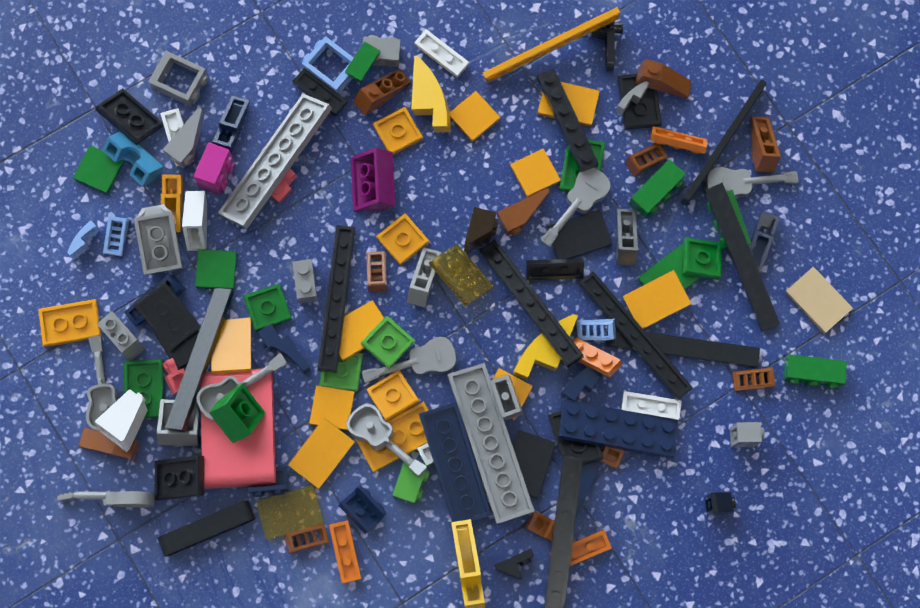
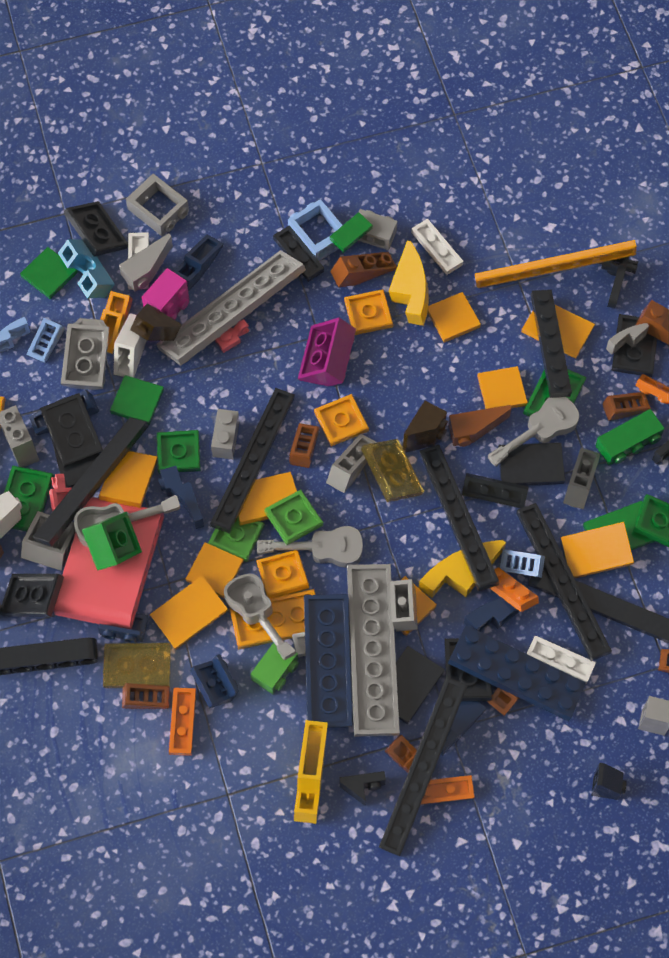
camera: 20 degrees right, 10 degrees down
none -> dark brown slope [130,303,182,341]

